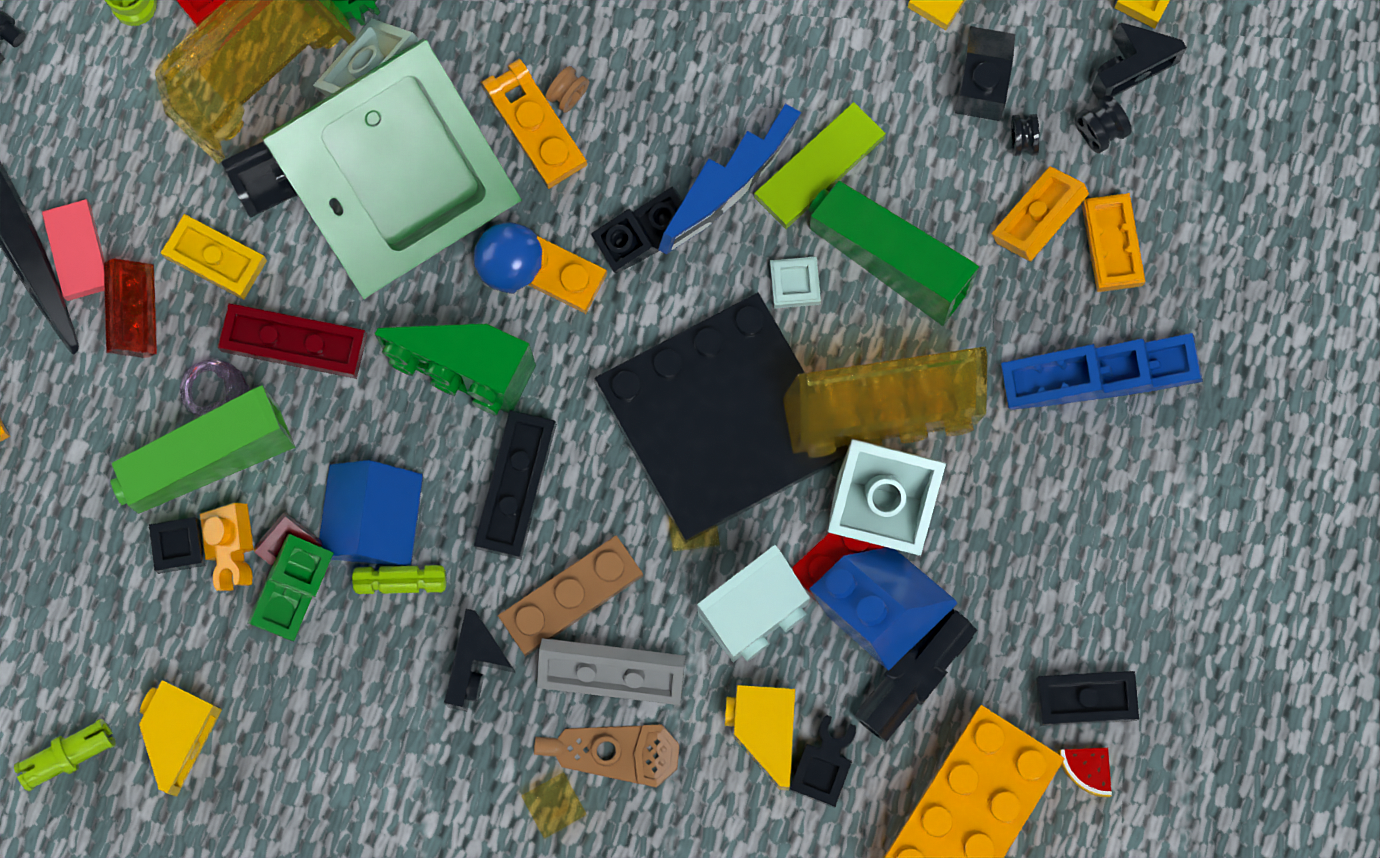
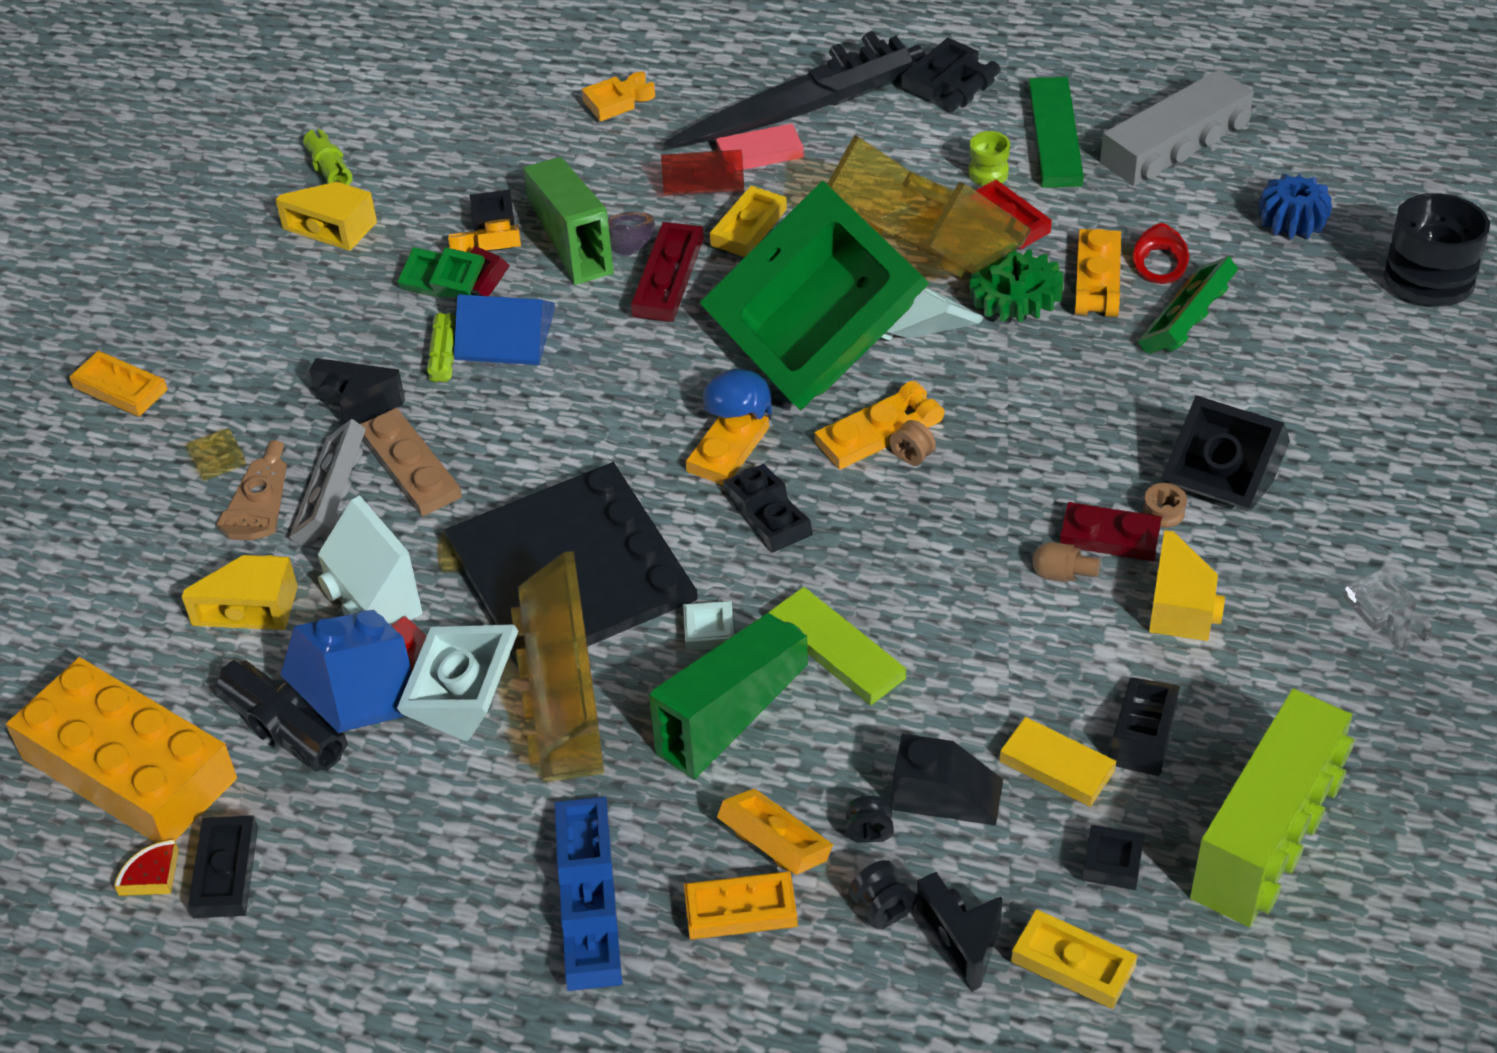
camera: 90 degrees right, 30 degrees down
green slope [375,324,536,415] -> none
black plate [474,410,557,560] -> none
blue slope [658,103,801,254] -> none
black plate [789,715,856,808] -> none

